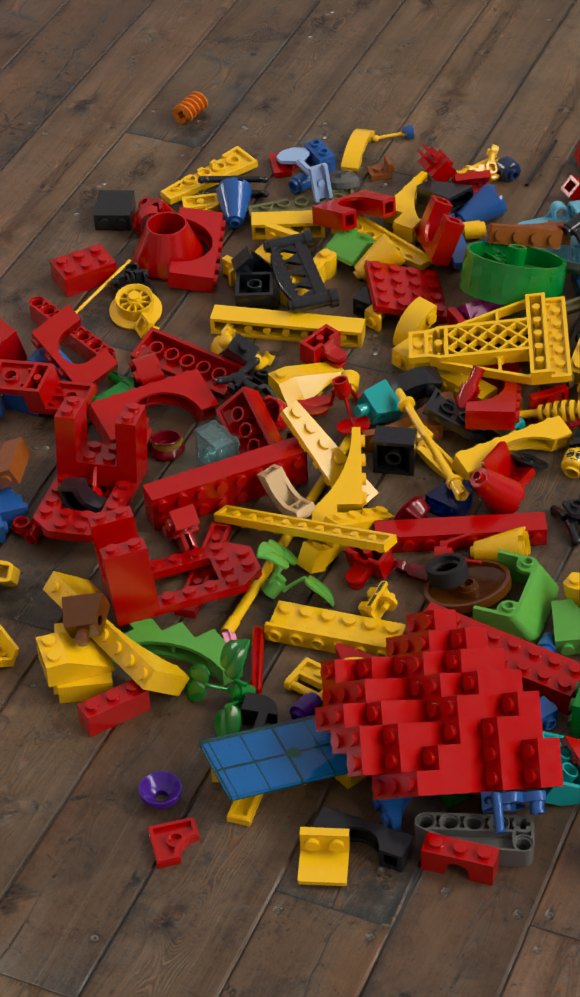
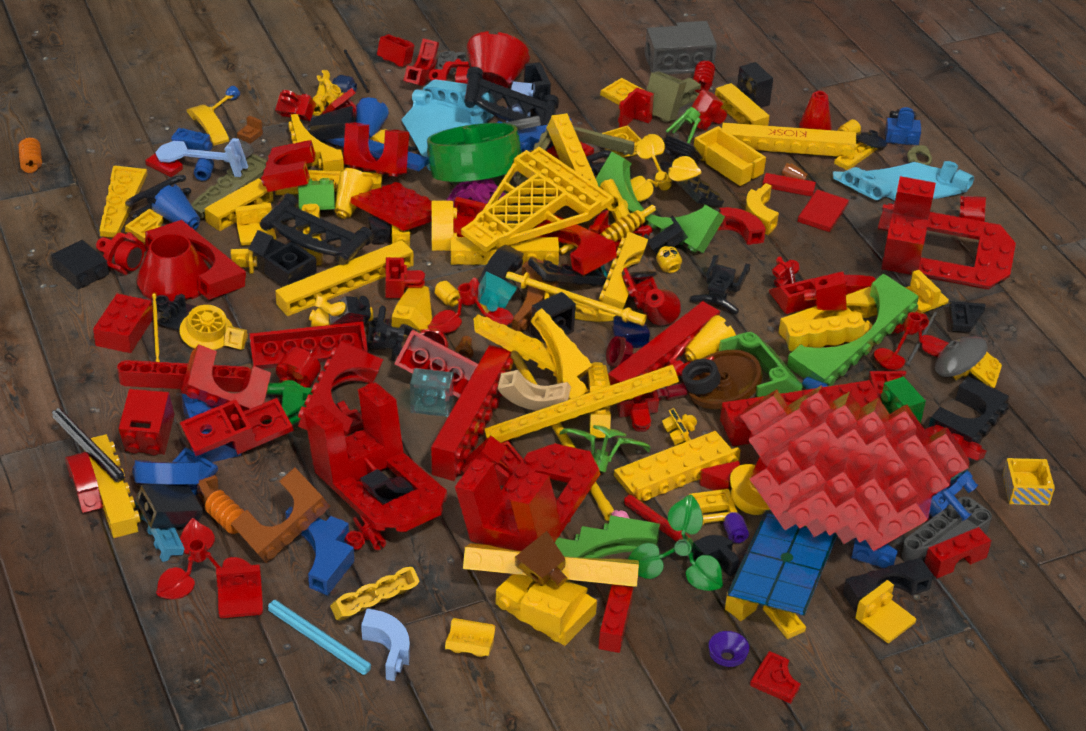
camera: 50 degrees left, 0 degrees up
red arm [455,365,485,410] -> none
dark orange arch [487,220,571,249] -> none

